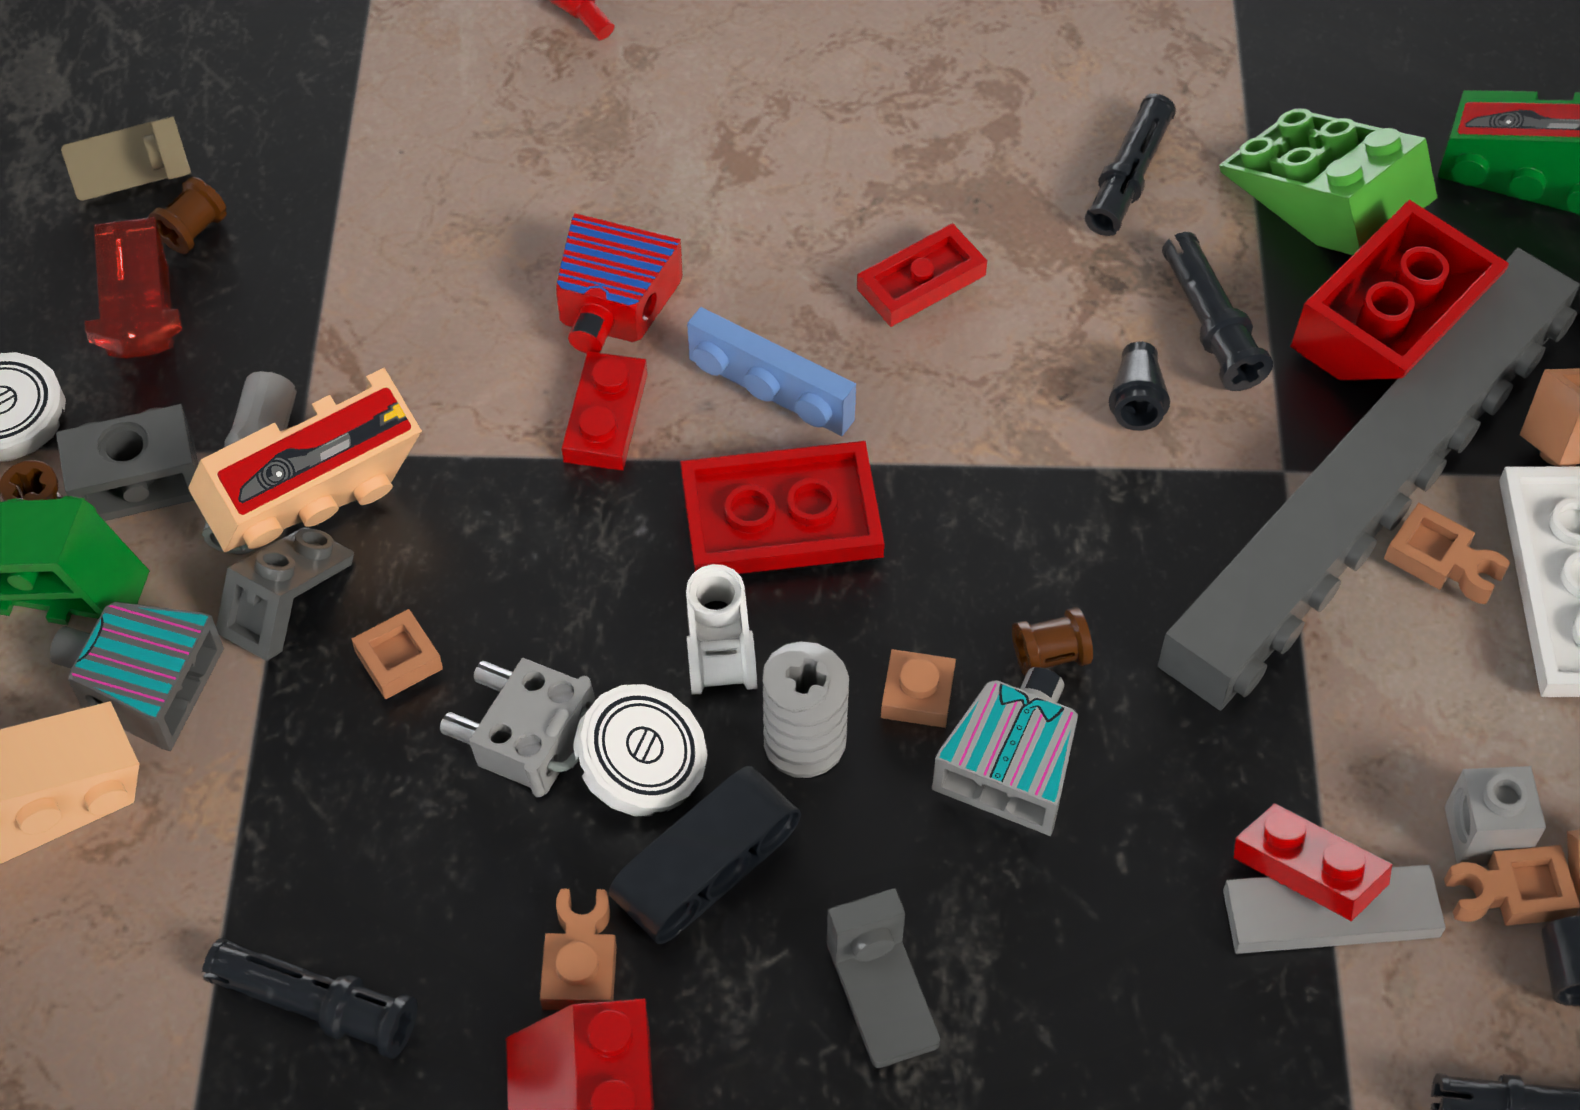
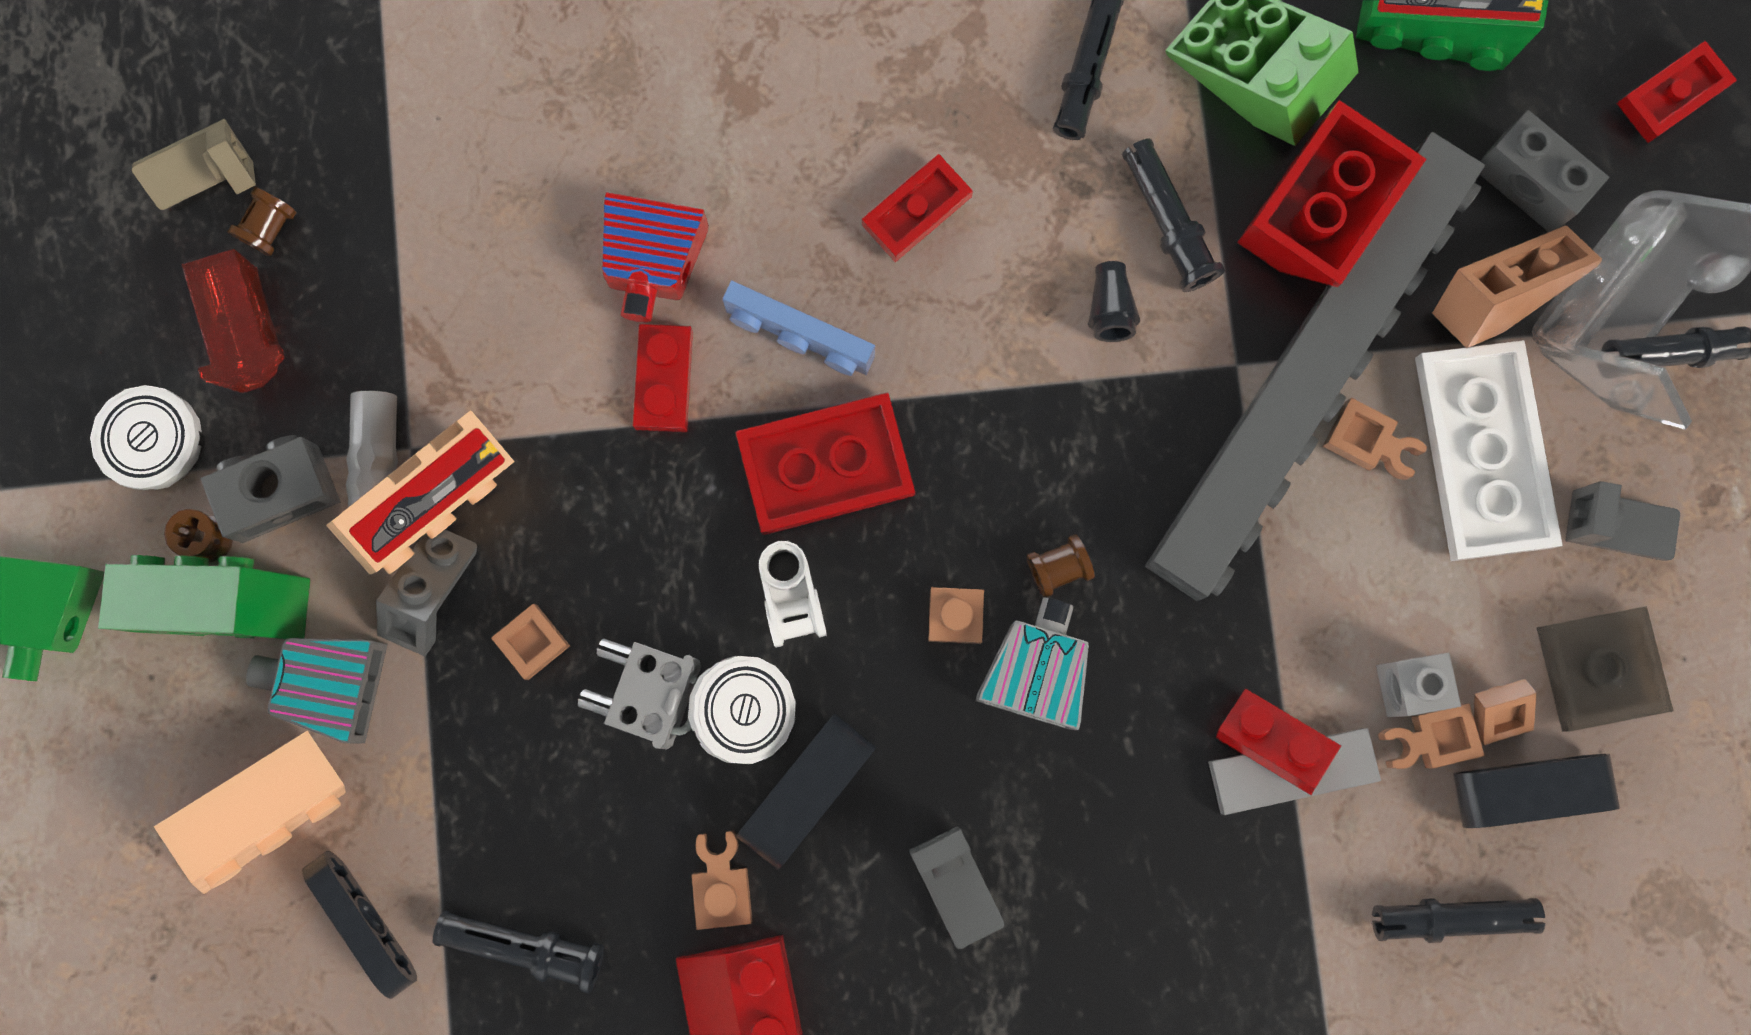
camera: 10 degrees left, 25 degrees up
light grey piece [763,641,849,778] -> none
none -> black beam [302,851,417,999]

